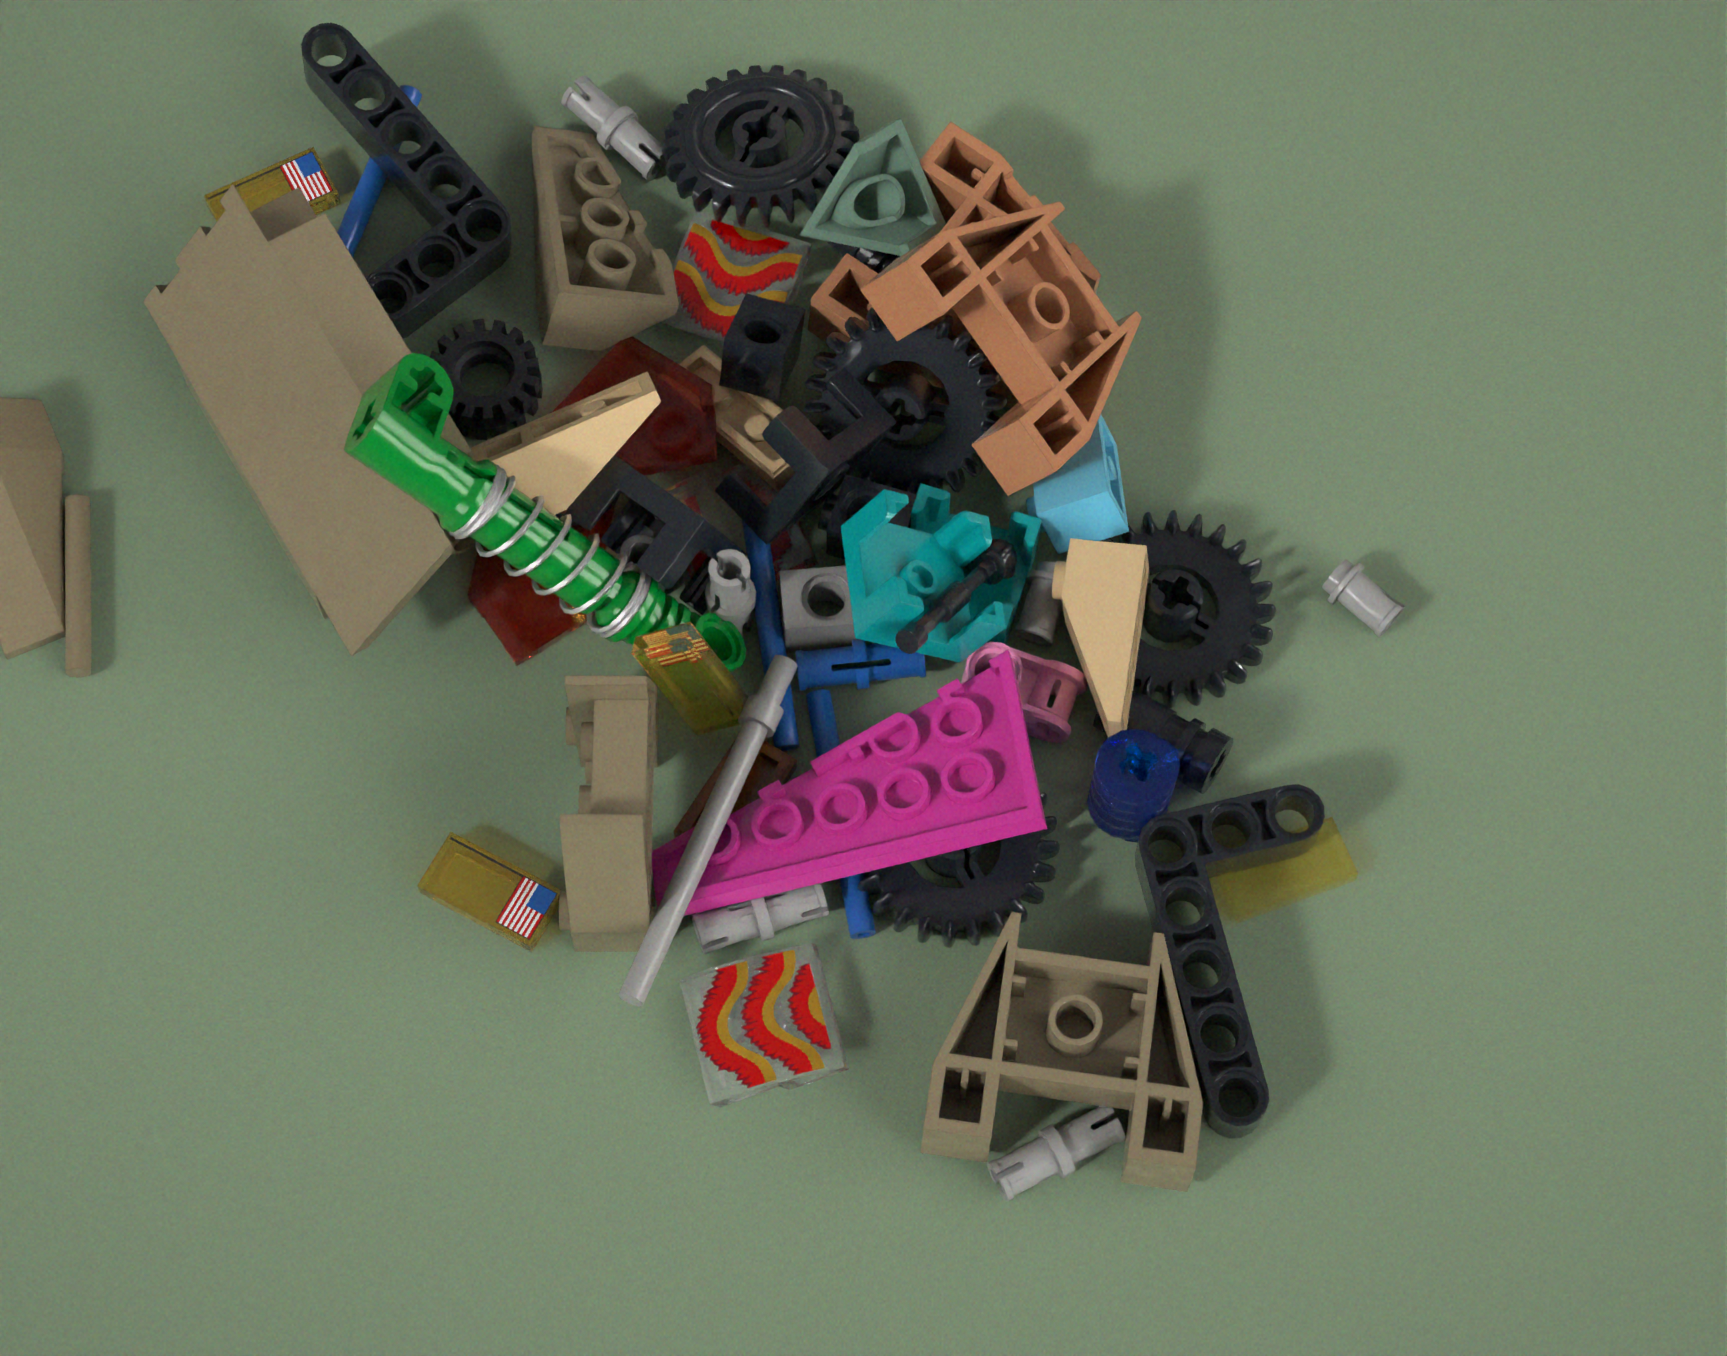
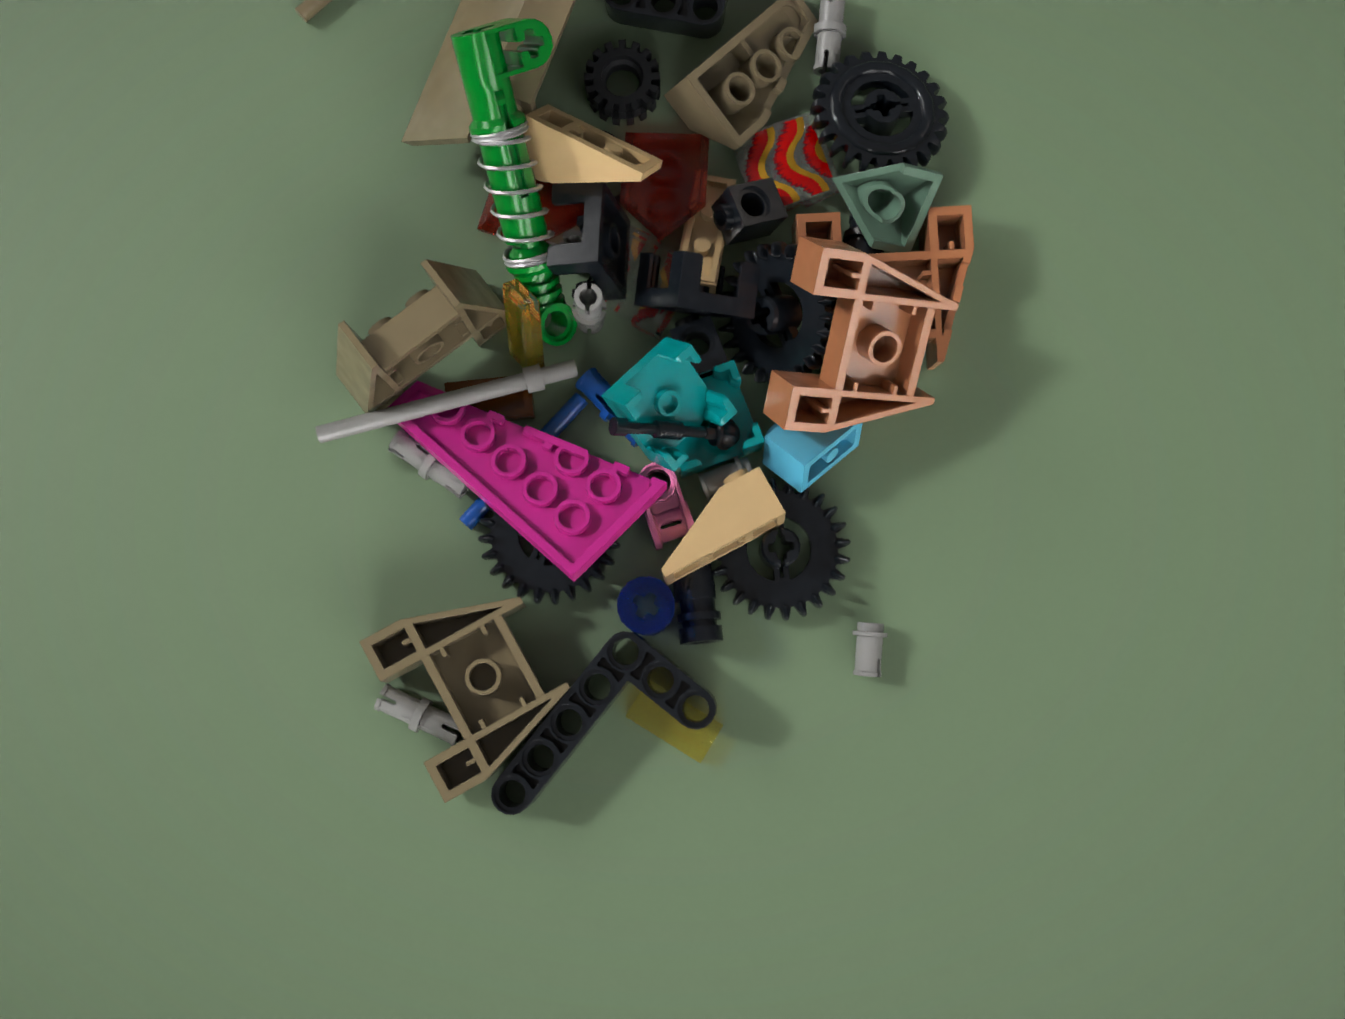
camera: 55 degrees right, 15 degrees up
clear yellow tile [417,832,563,952] -> none
slope [679,943,849,1107] -> none
blue piece [742,520,800,752] -> none
light grey brick [779,566,856,653] -> none

